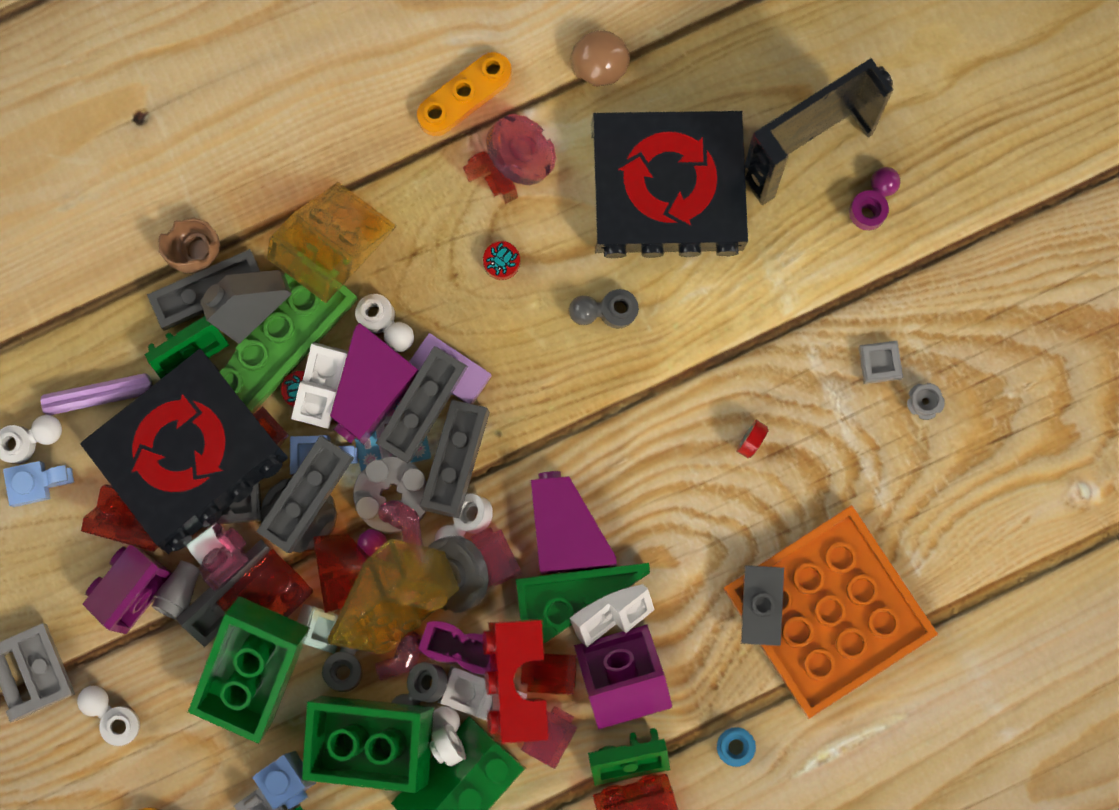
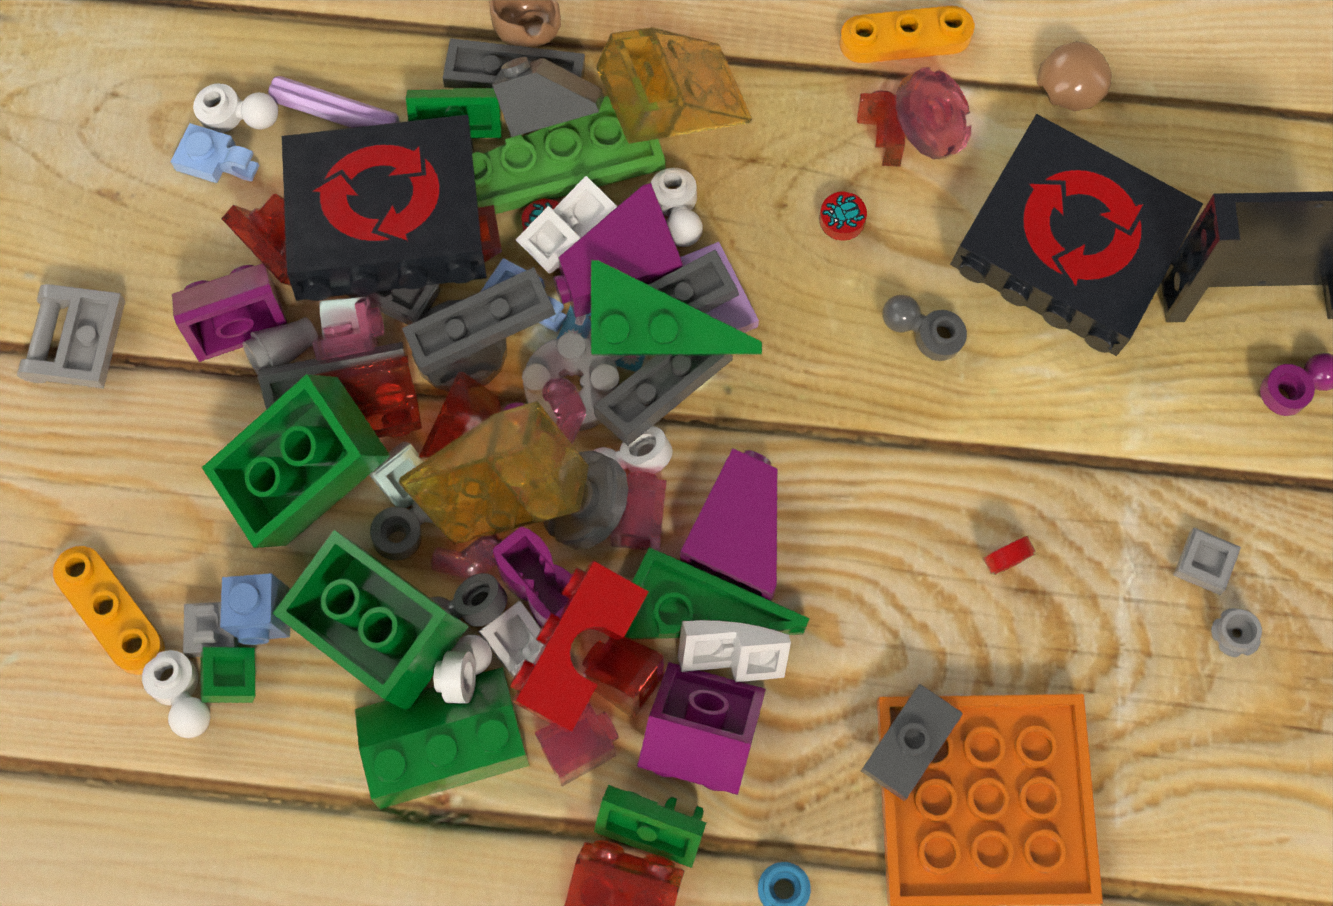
camera: 25 degrees right, 10 degrees down
white plate [77,686,140,746] -> none
none -> green wing [591,260,762,356]

